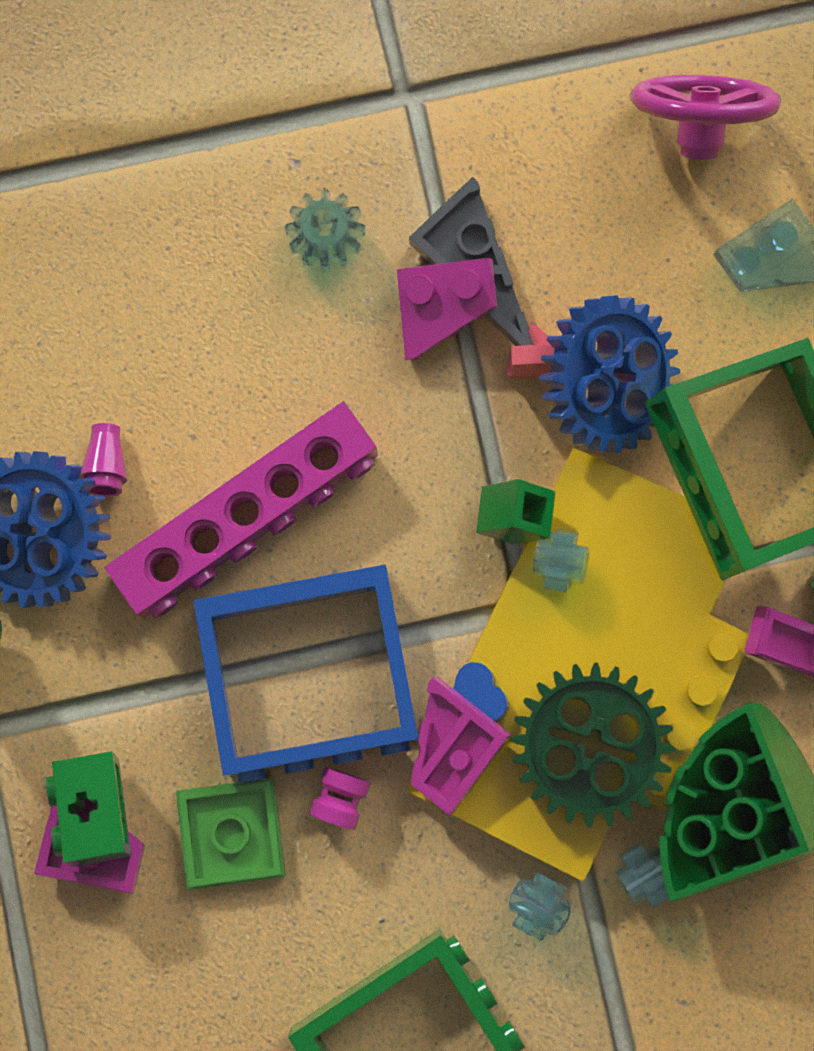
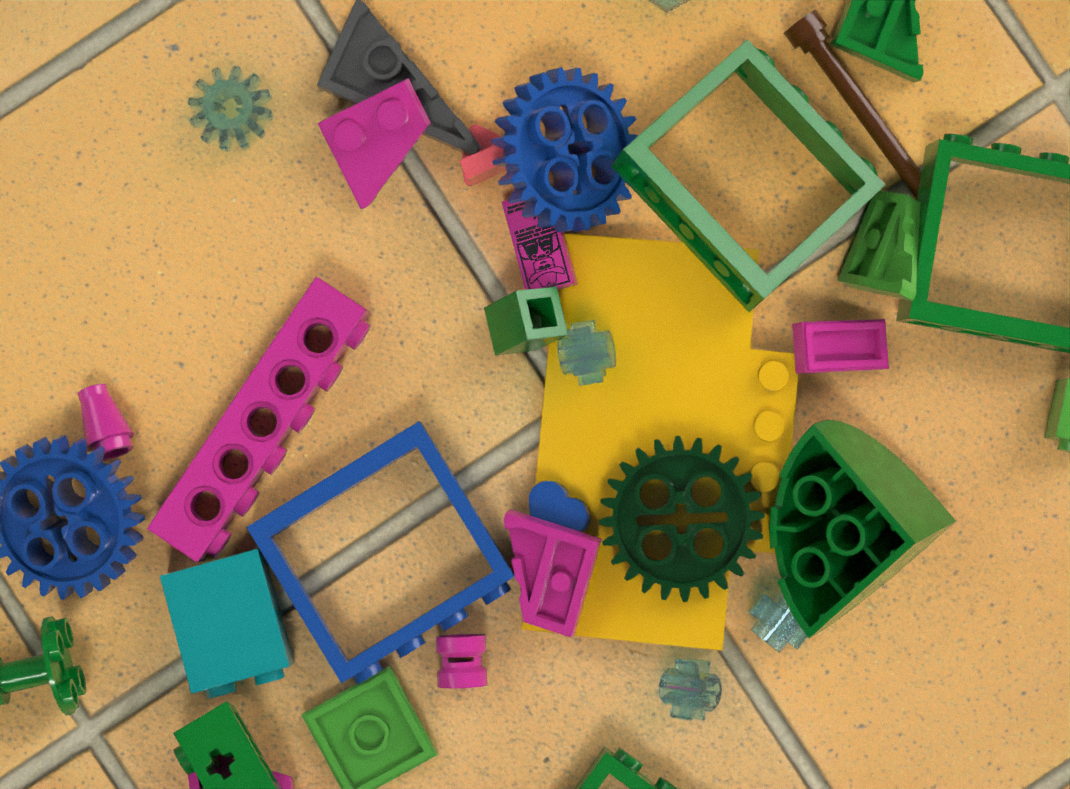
camera: 20 degrees left, 5 degrees up
none -> teal brick [160,549,295,699]
none -> dark pink tile [502,200,578,290]

